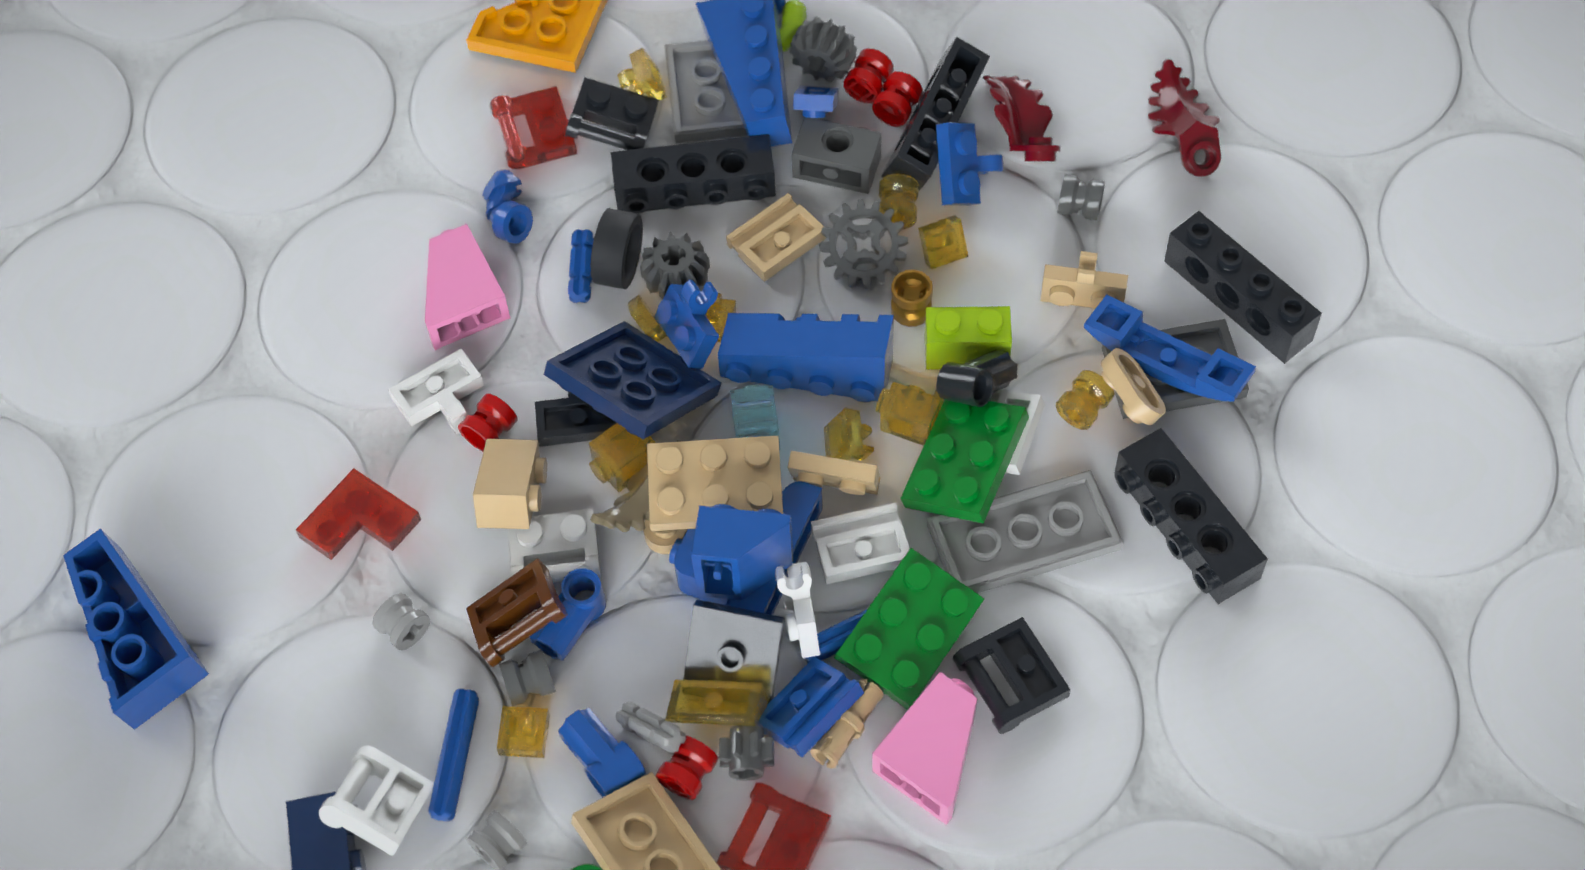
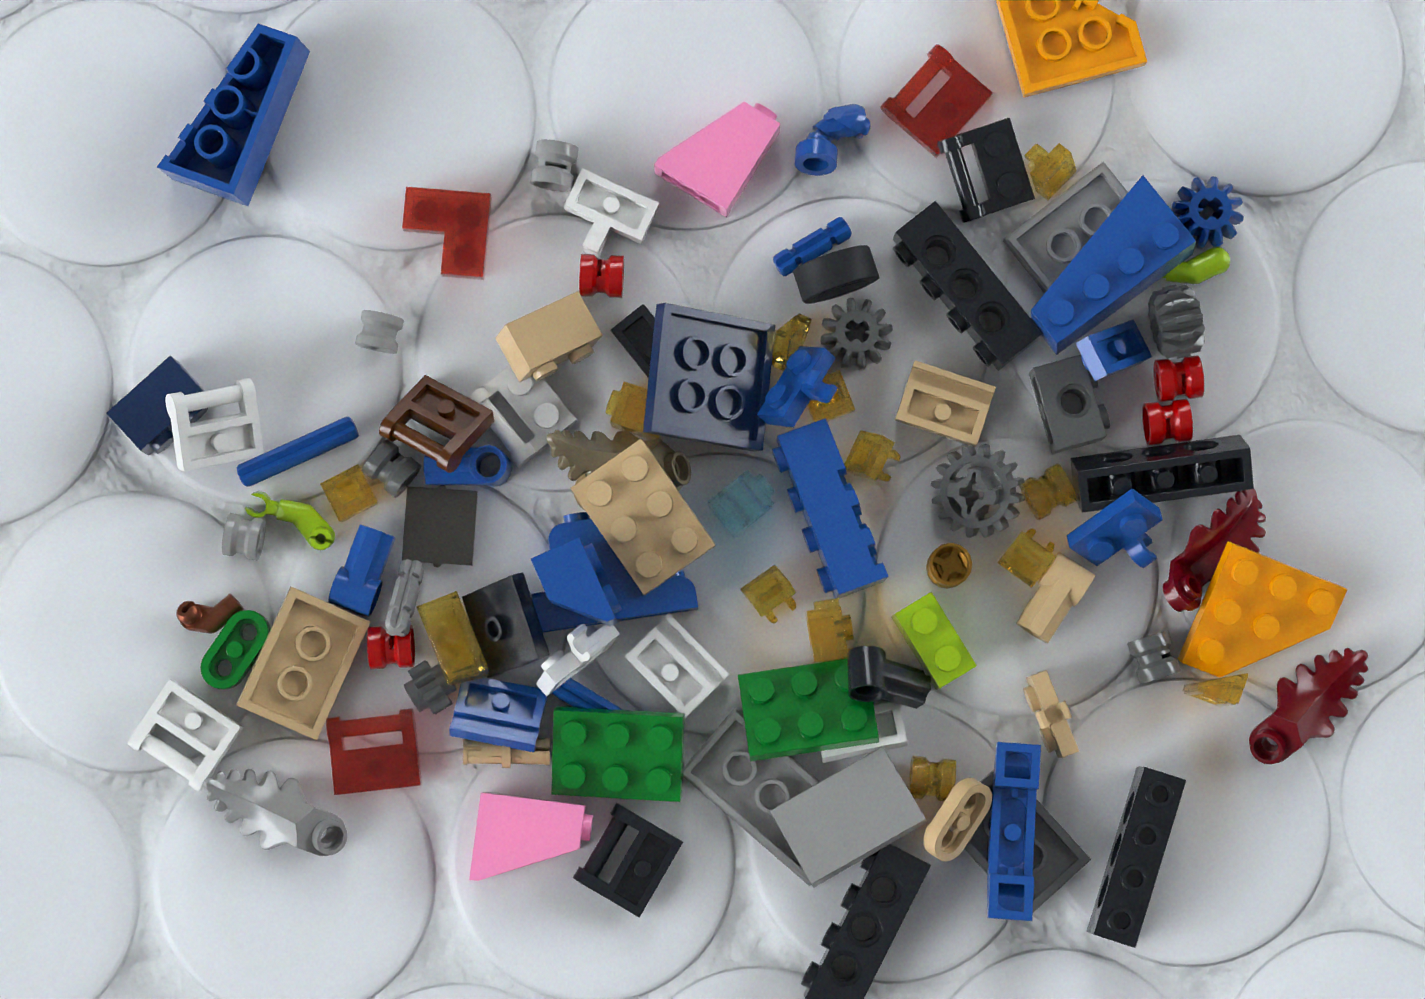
camera: 55 degrees right, 25 degrees up
tan plate [787,451,881,495] -> none
none -> lime arm [245,491,335,551]
none -> clear smoke piece [402,485,478,568]
none -> light grey wheel [530,139,579,192]
none -> light grey tile [770,747,927,888]
none -> clear yellow tile [844,430,901,482]
none -> tan piece [1016,552,1095,643]
none -> light orange plate [1177,541,1348,678]
none -> clear yellow slope [1182,673,1248,707]

